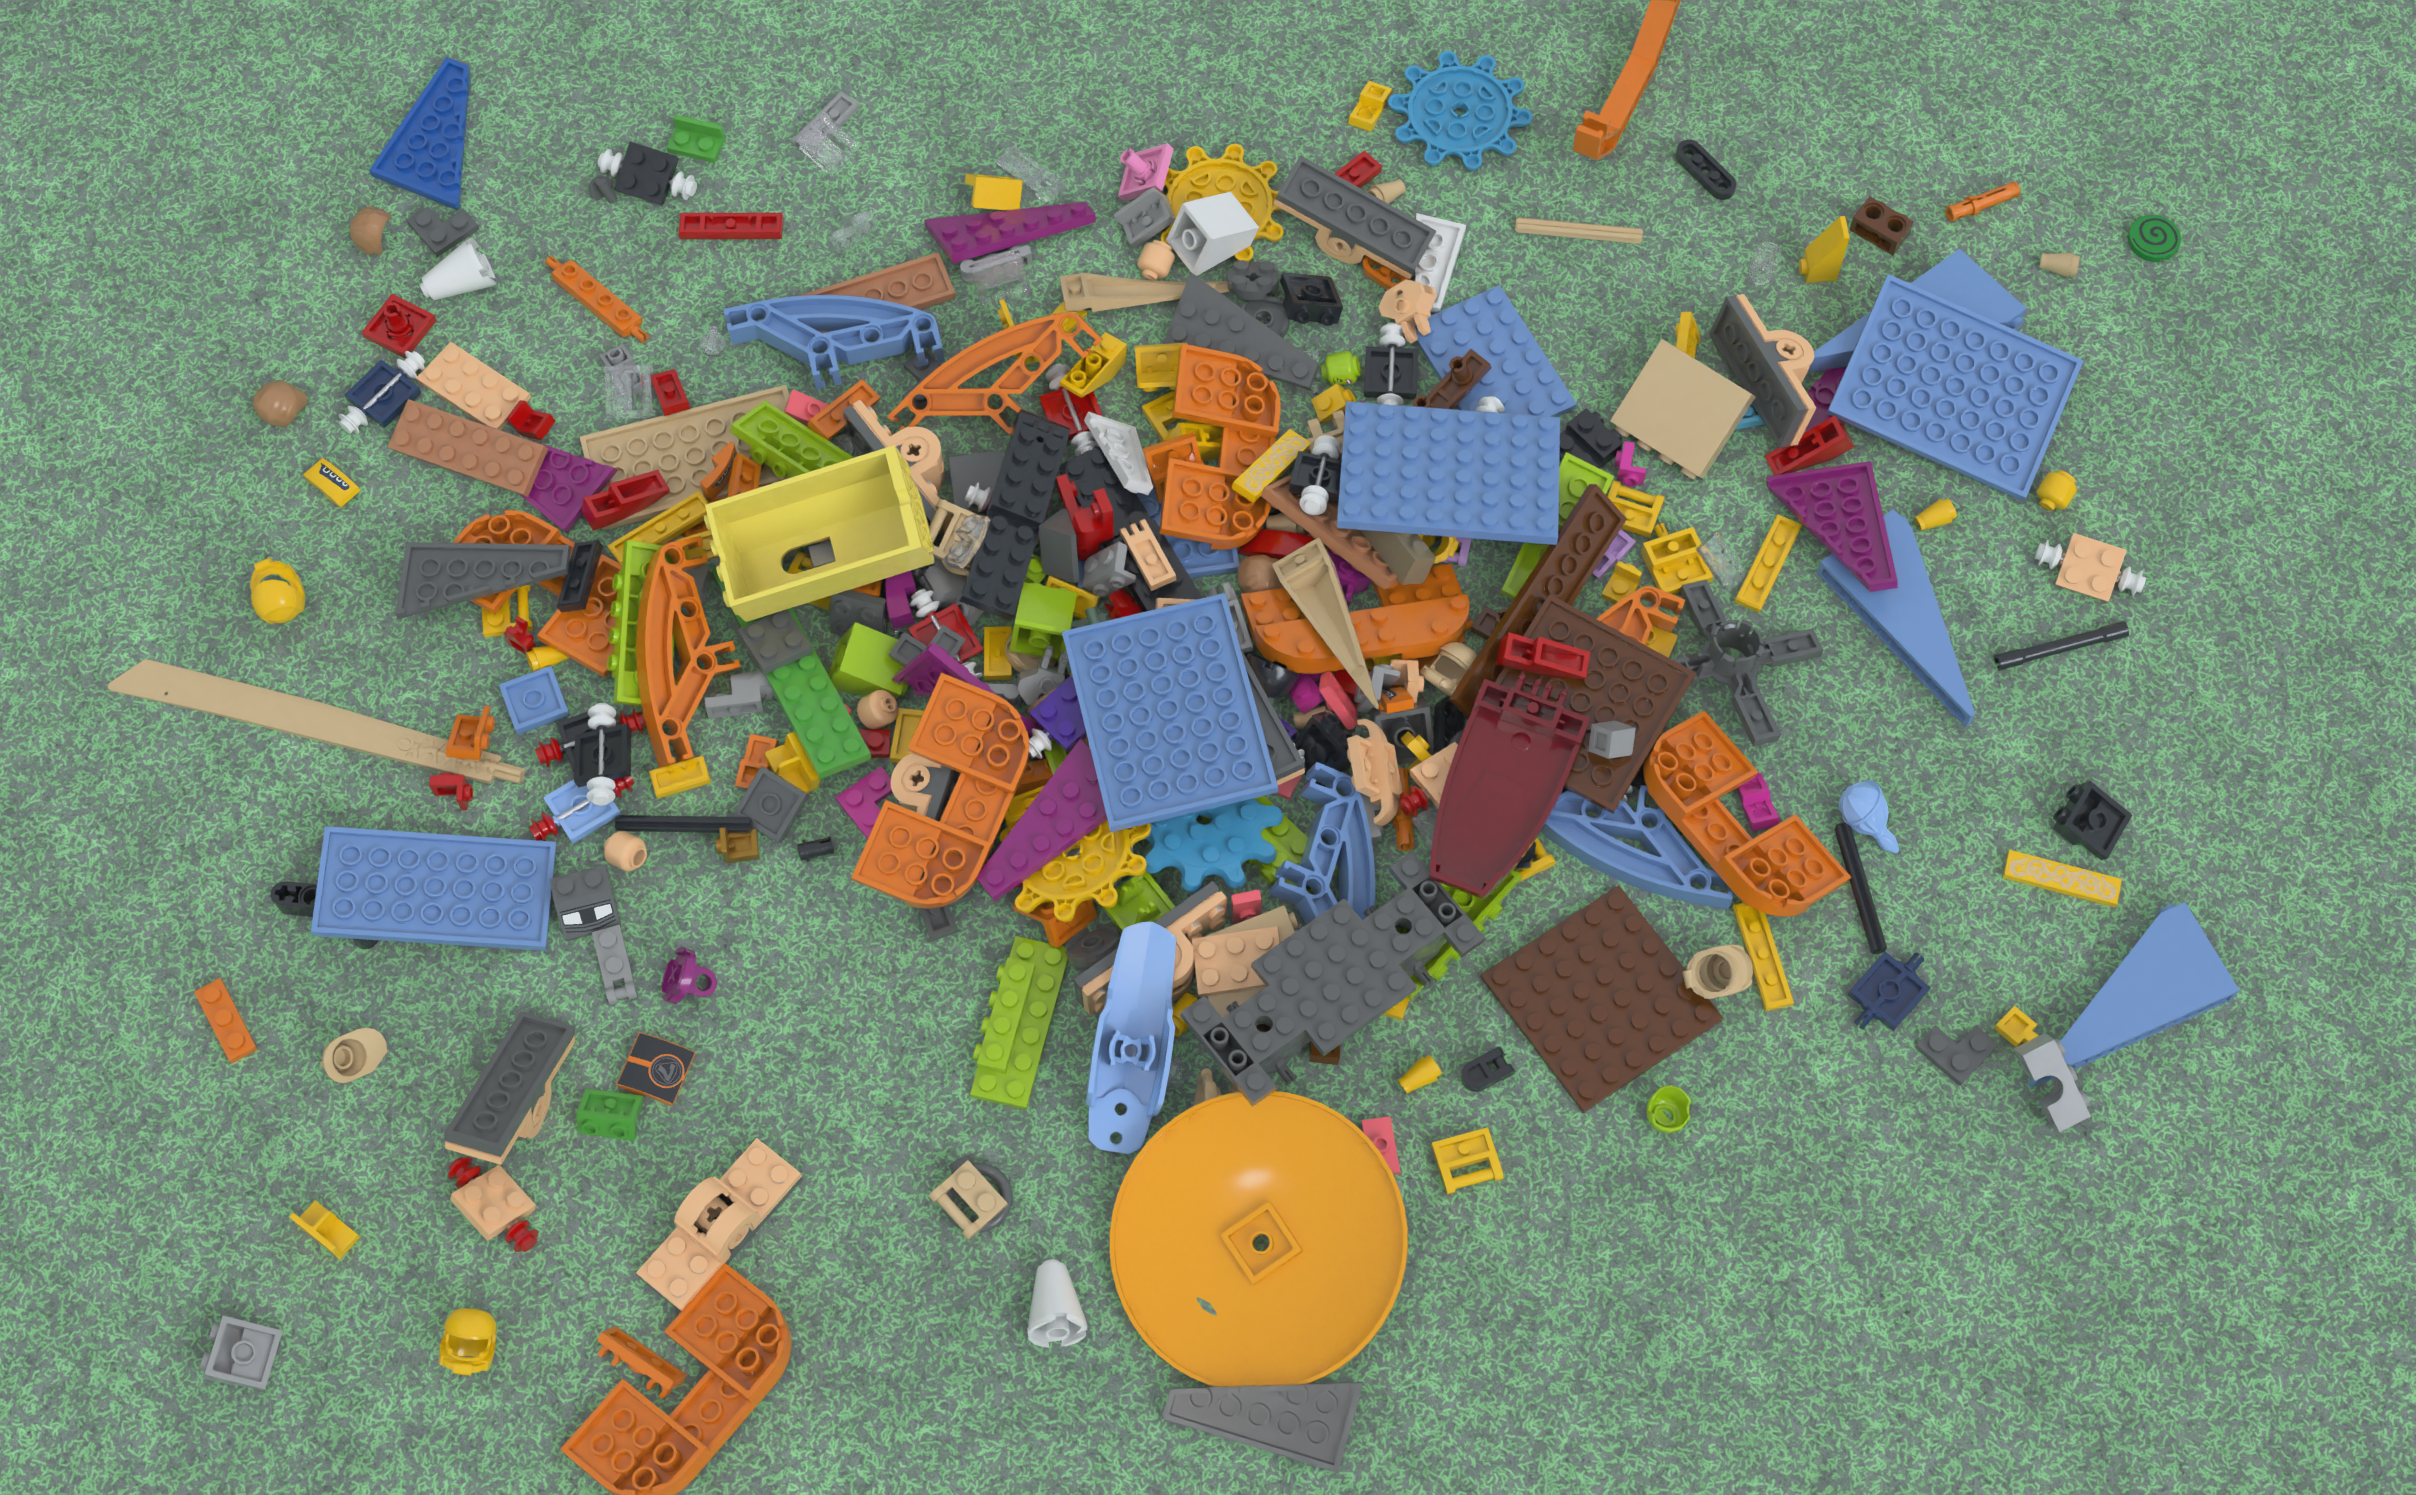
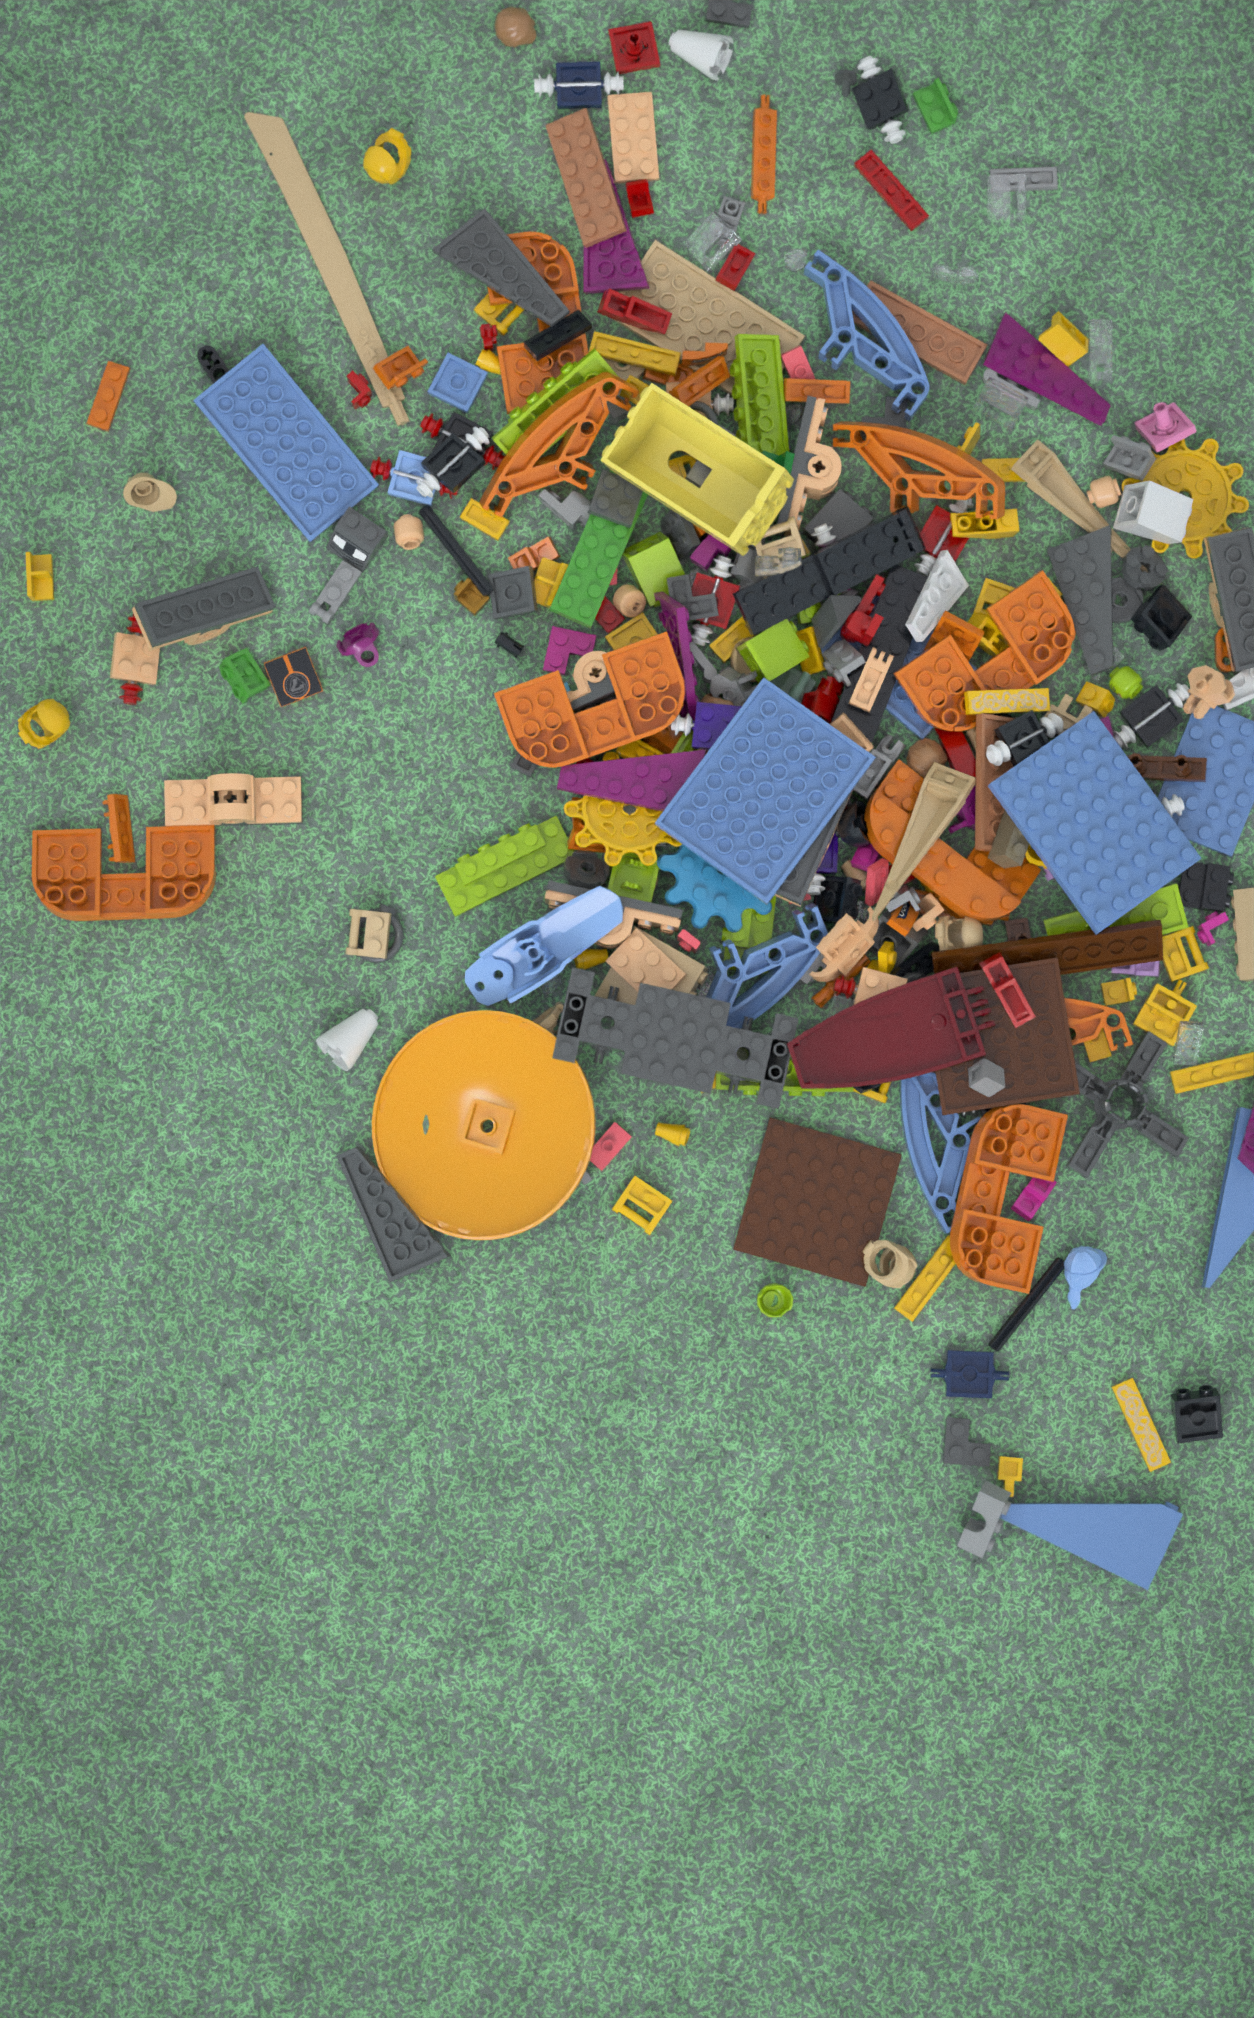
camera: 45 degrees right, 20 degrees up
yellow slope [303,458,361,508] -> none
yellow bracket [1135,343,1187,392] -> none
black plate [1461,1047,1516,1092] -> none

